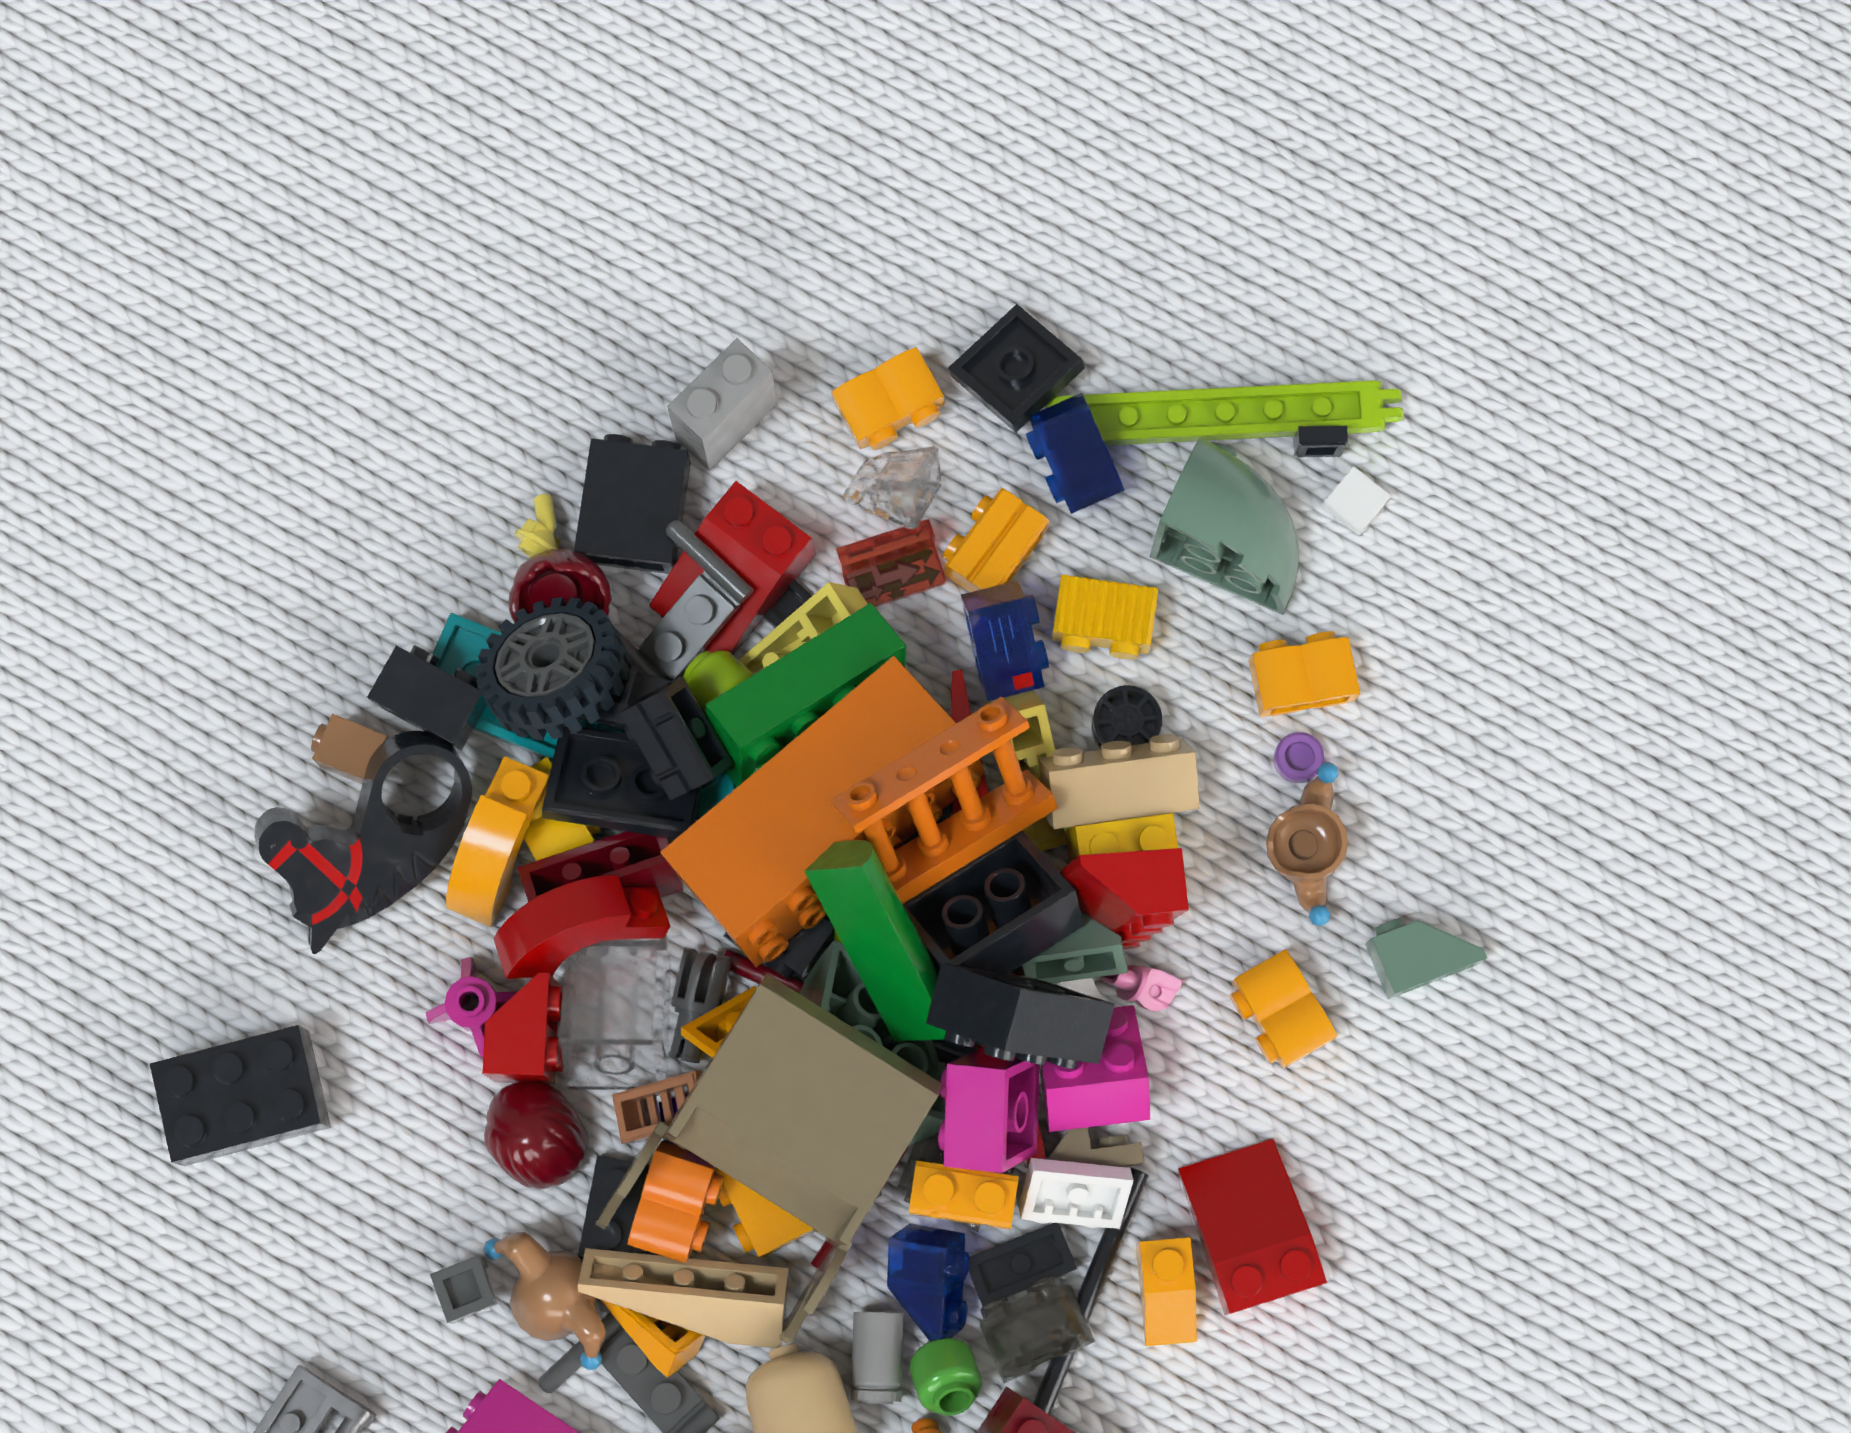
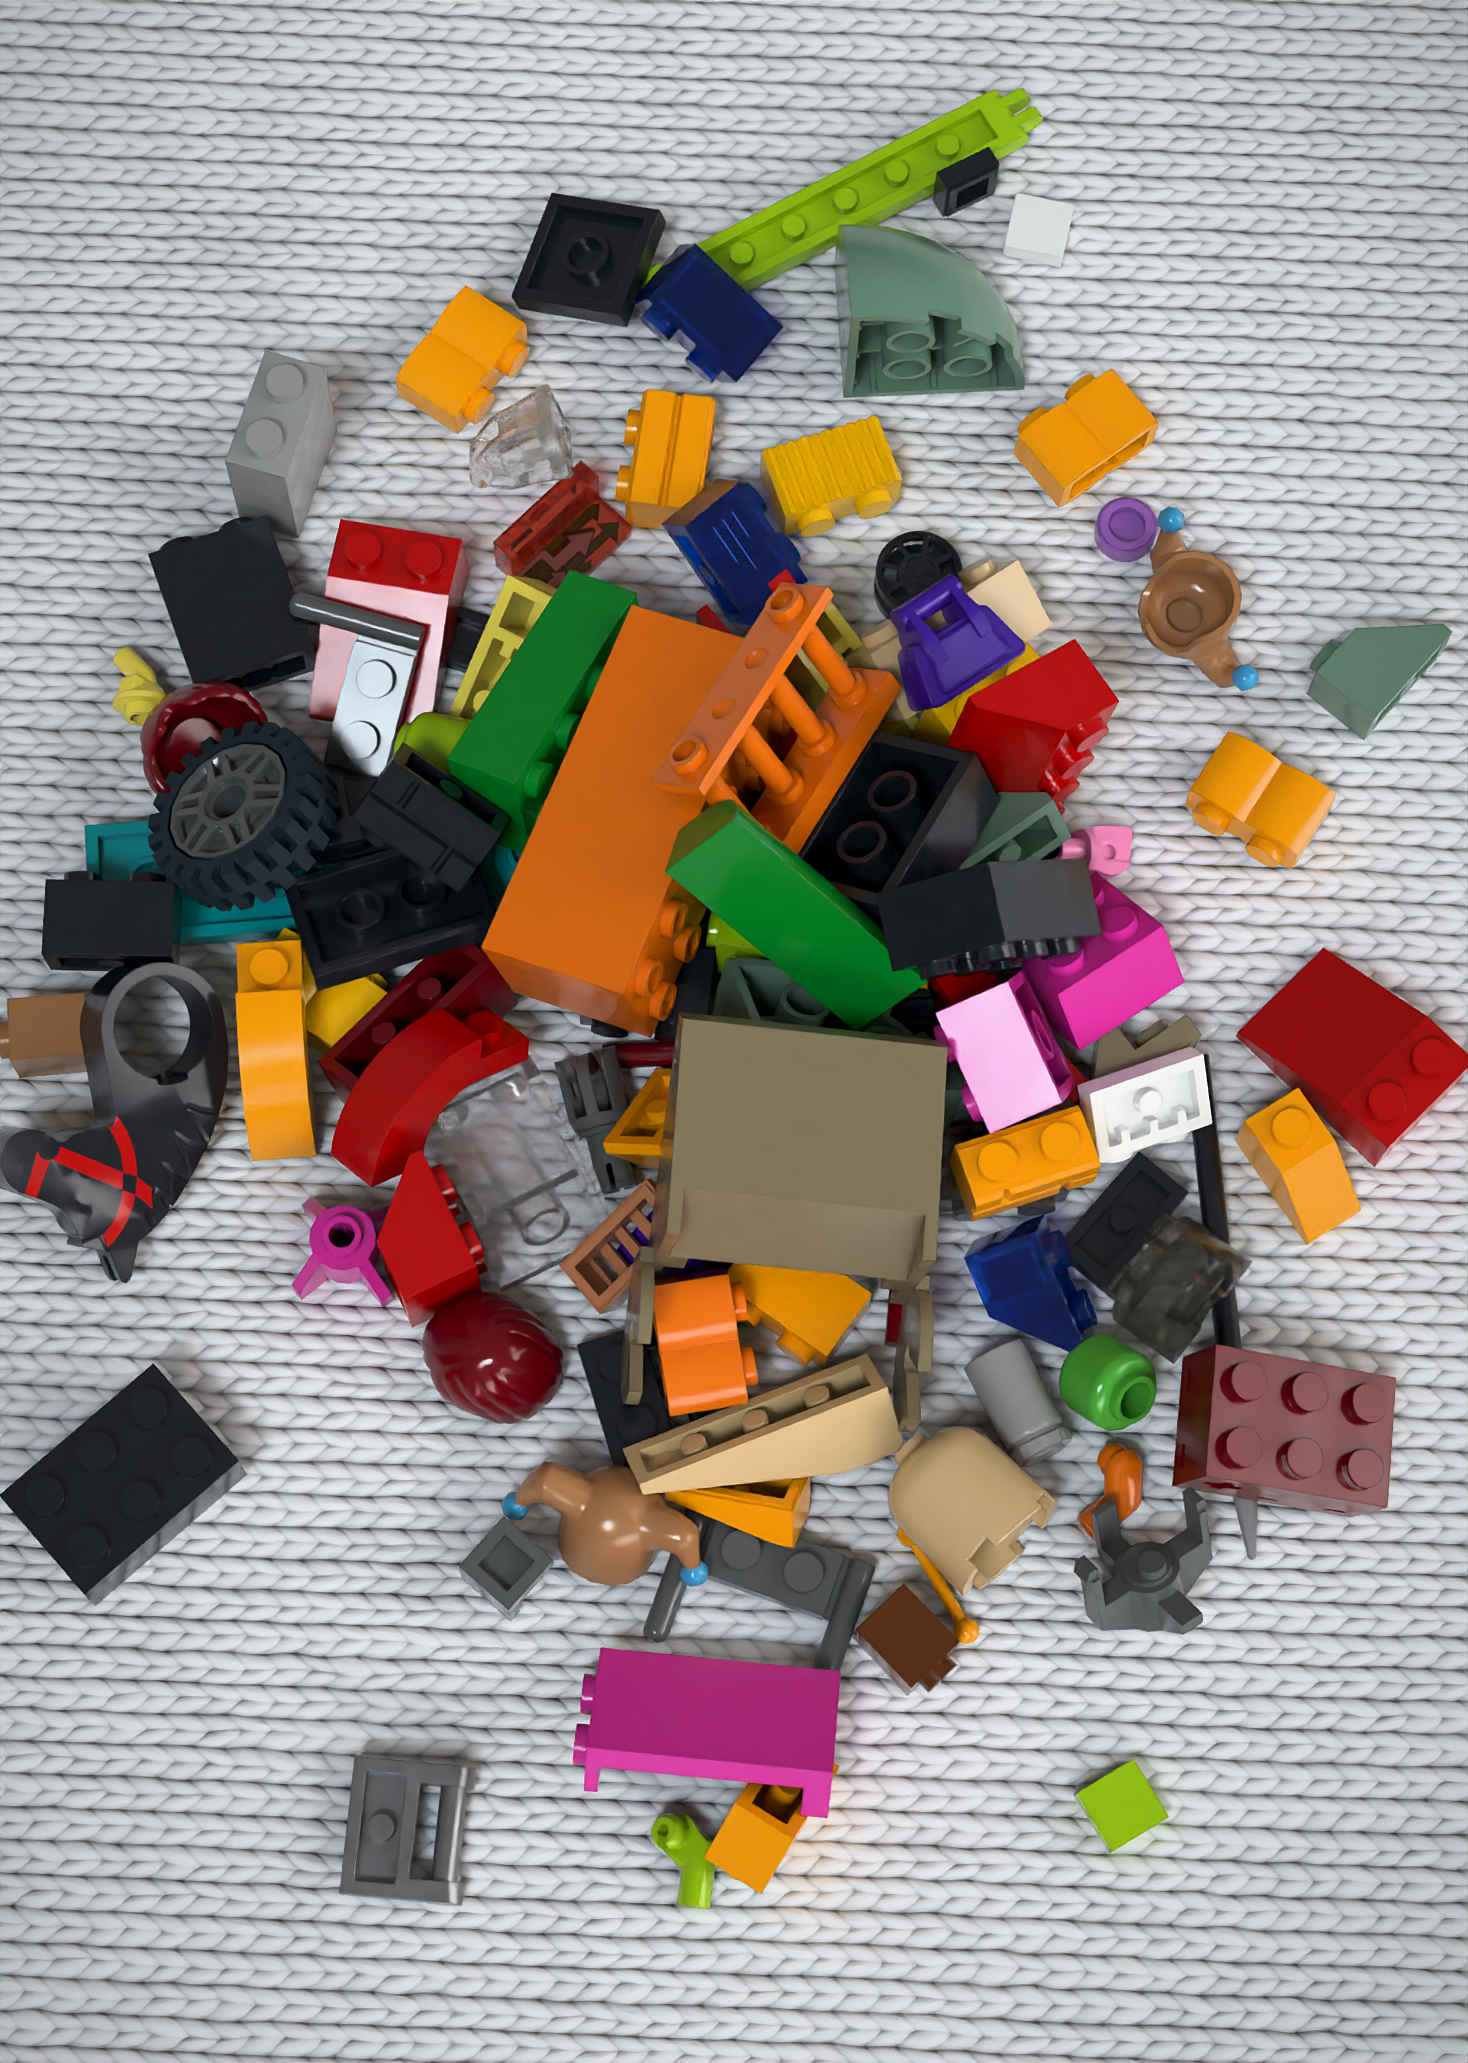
camera: 30 degrees left, 5 degrees down
none -> dark purple piece [890,574,1026,712]

